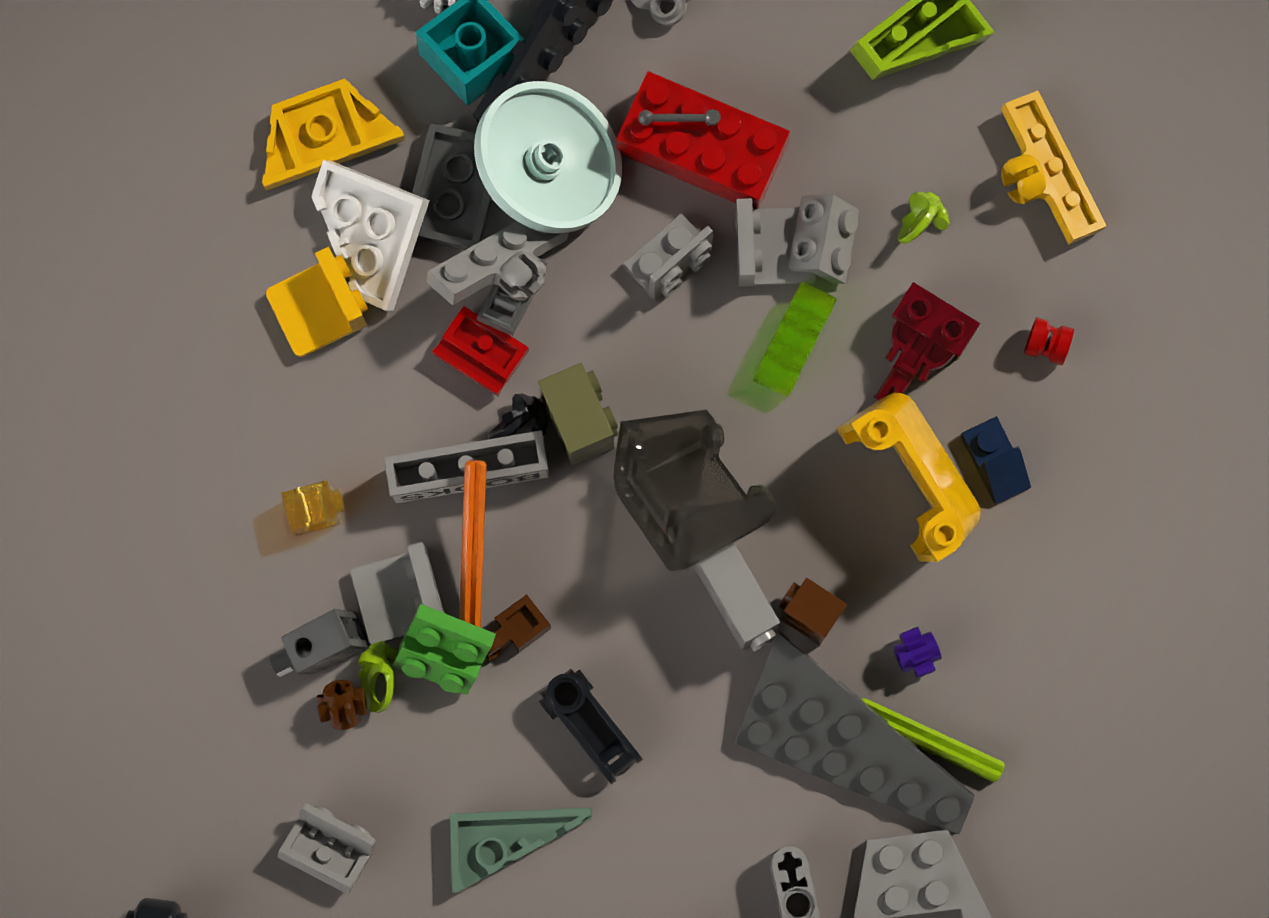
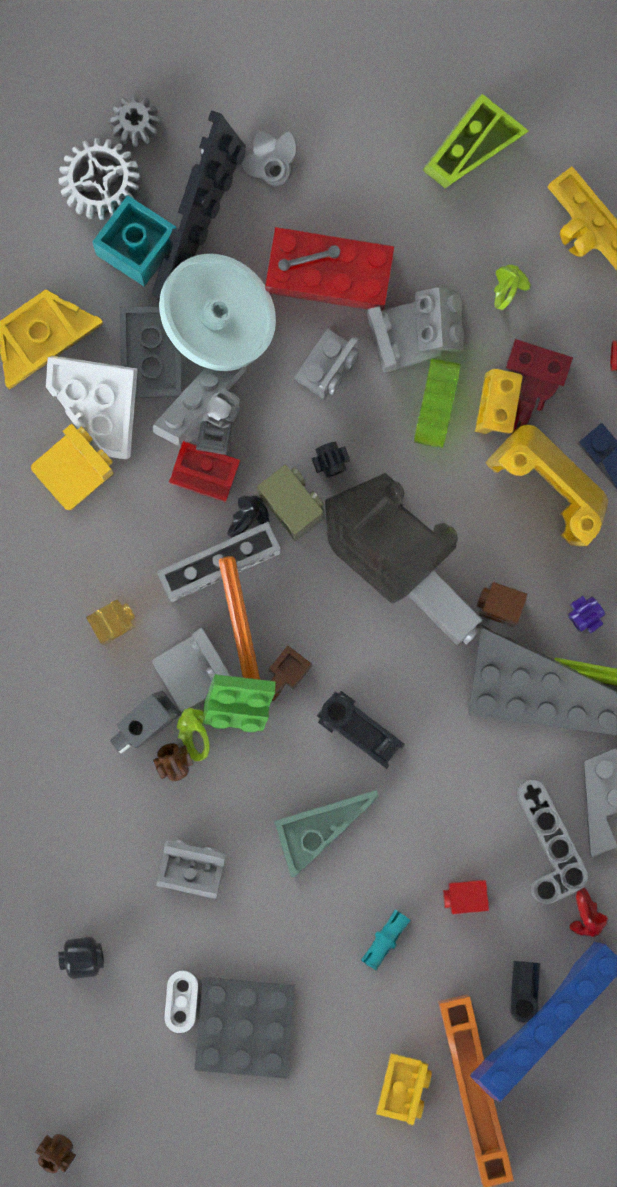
camera: 15 degrees left, 5 degrees up
none -> black gear [312,441,350,478]
none -> yellow bracket [475,368,522,434]

